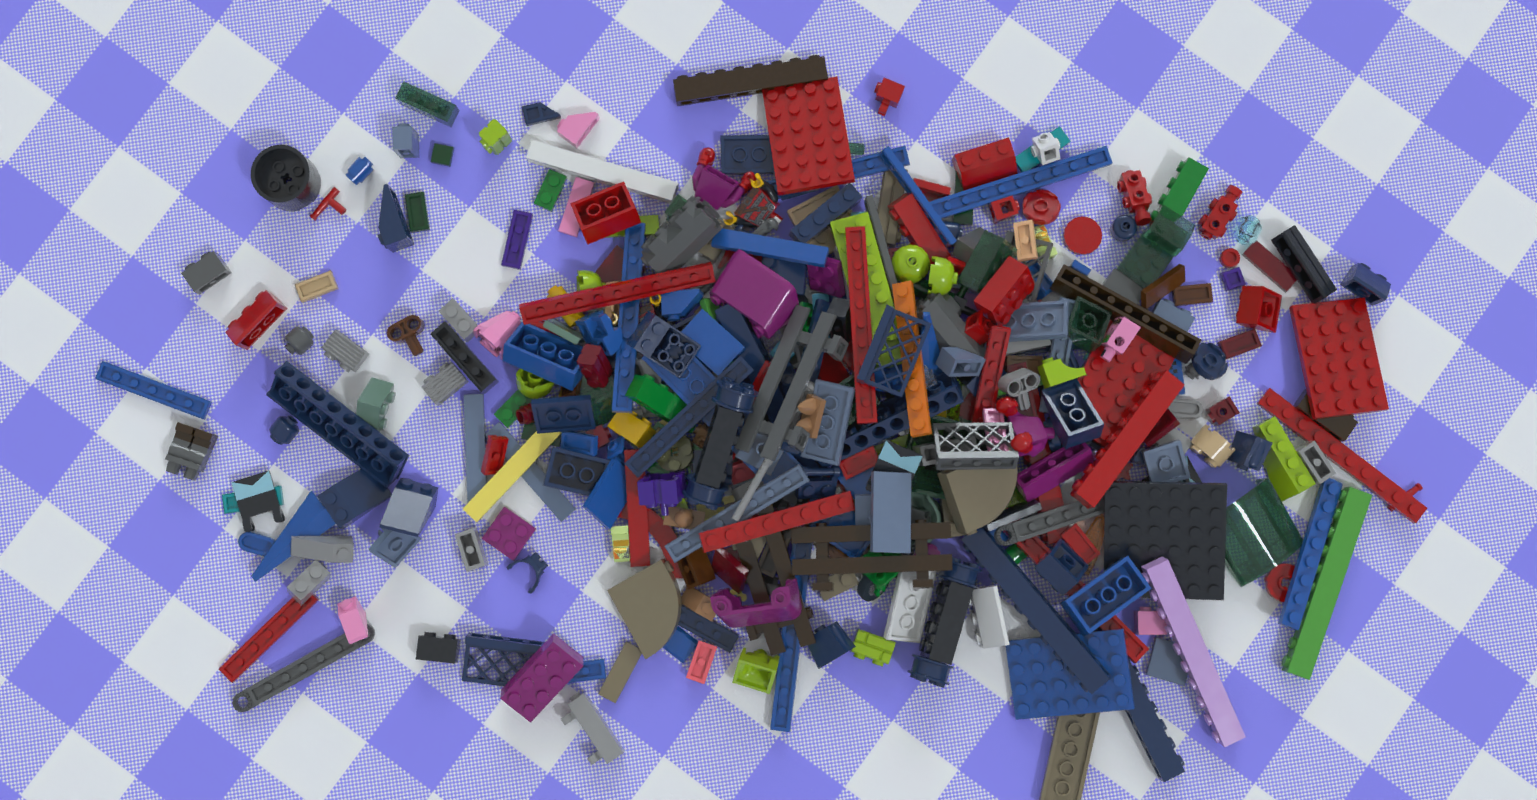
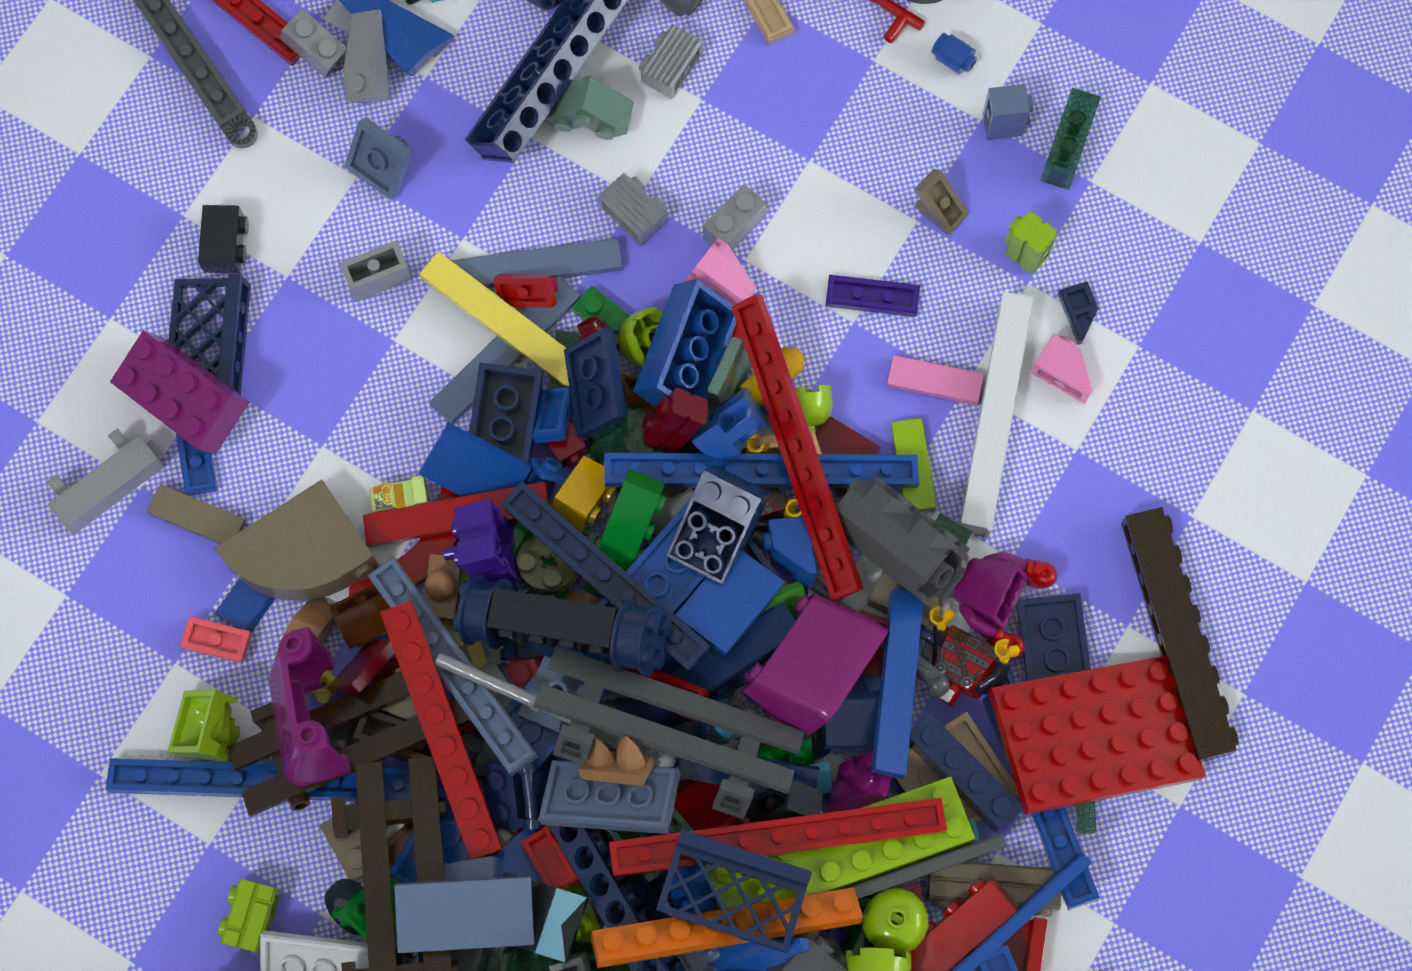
camera: 90 degrees right, 10 degrees down
dark blue slope [317,469,392,529] -> none
bright pink slope [337,596,368,644] -> none
dark blue slope [378,184,415,253] -> none
slope [380,478,439,537] -> none
reddish brown beam [387,315,425,356] -> none
dark green tile [405,191,430,233] -> none
black brick [430,322,499,394] -> none
dark green tile [431,143,454,167] -> none
magenta plate [482,507,536,561] -> none
dark blue helmet [507,552,548,594] -> none
green plate [534,169,567,212] -> none
red brick [570,181,641,245] -> none
dark blue tile [678,605,739,653] -> none
dark blue torso [808,621,856,669] -> none
red brick [874,78,905,117] -> none
none -> dark tan slope [914,169,969,235]

